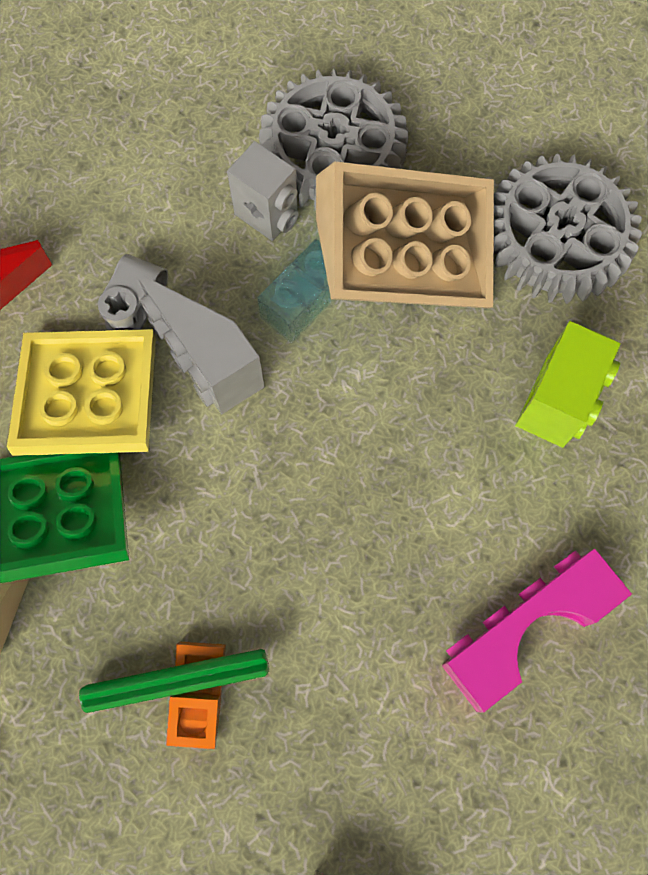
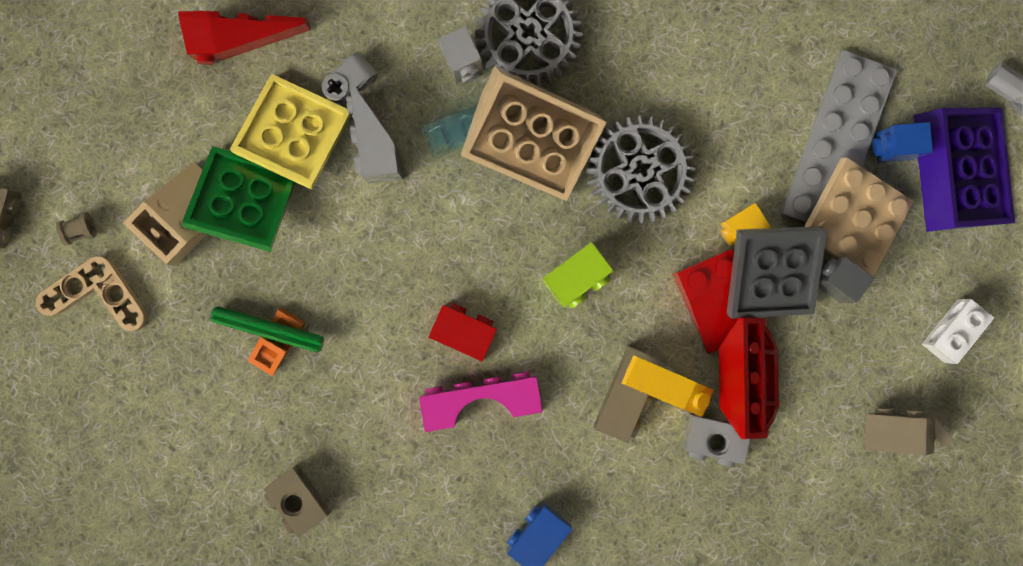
camera: 25 degrees right, 15 degrees up
none -> red brick [428,302,497,362]

